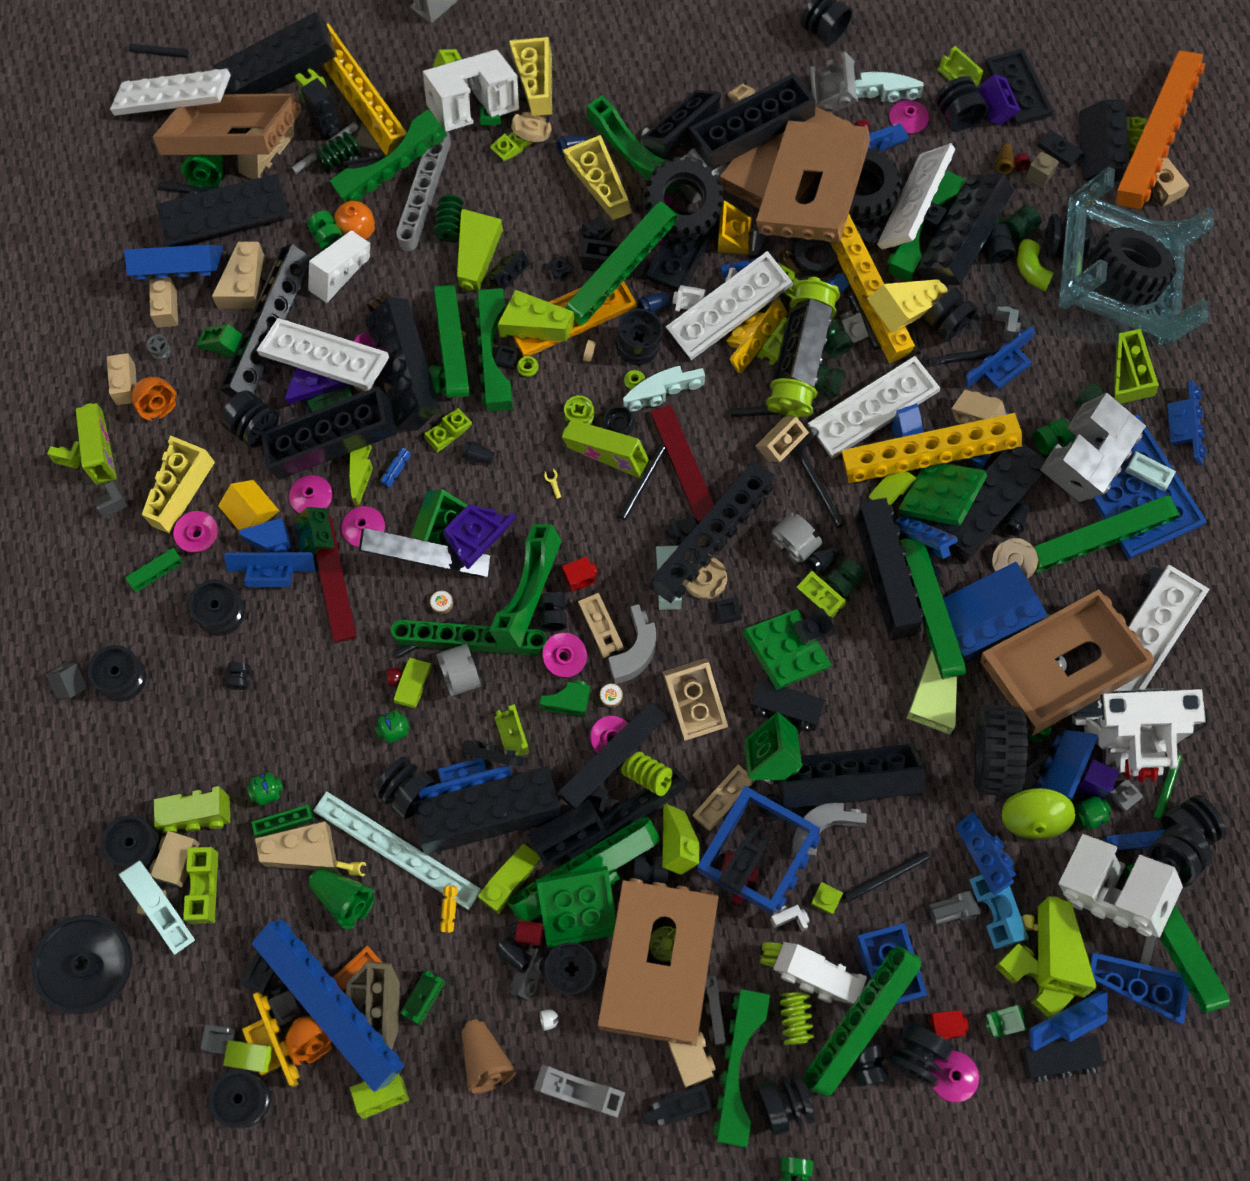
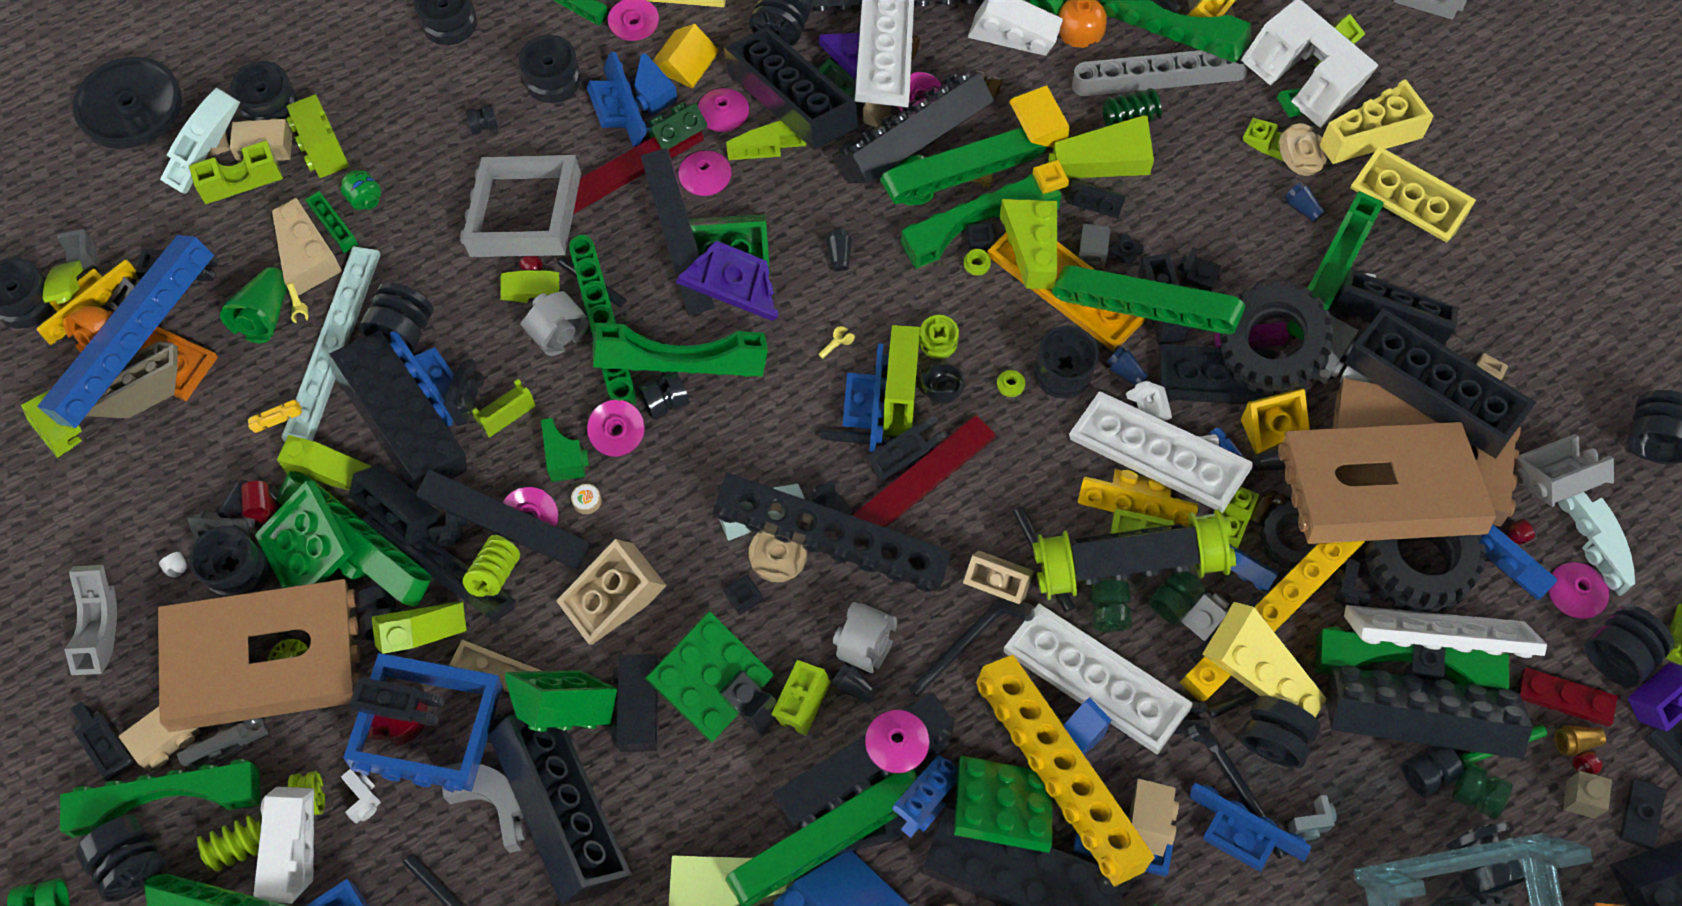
camera: 70 degrees right, 5 degrees down
green head [374,710,411,744] -> none
blue axle [380,448,411,487] -> none
green hinge [400,970,446,1026] -> none
lime slope [424,408,472,452] -> none
tile [430,591,453,614] -> none
medium nougat cone [461,1020,516,1094] -> none
red brick [562,556,598,593] -> none
light yellow wedge [563,135,632,220] -> none
tan plate [578,593,624,658] -> none
tan tile [583,340,596,362] -> none
light grey arch [608,604,656,684] -> none
light aqua slope [623,366,705,412] -> none
lime plate [811,882,843,915] -> none
clear green wheel [823,557,866,599] -> none
lime slope [869,471,916,505] -> none
lime cylinder [1017,240,1054,292] -> none
none -> light grey window [460,155,581,257]
none -> blue bracket [843,343,888,452]
none -> dark pink dish [865,710,929,773]
none -> black hinge [866,416,948,481]
none -> yellow slope [1009,85,1069,148]
none -> yellow tile [1033,160,1069,194]
none -> dark grey panel [1078,224,1110,268]
none -> light yellow slope [1350,146,1476,242]
none -> dark red plate [1518,668,1618,727]

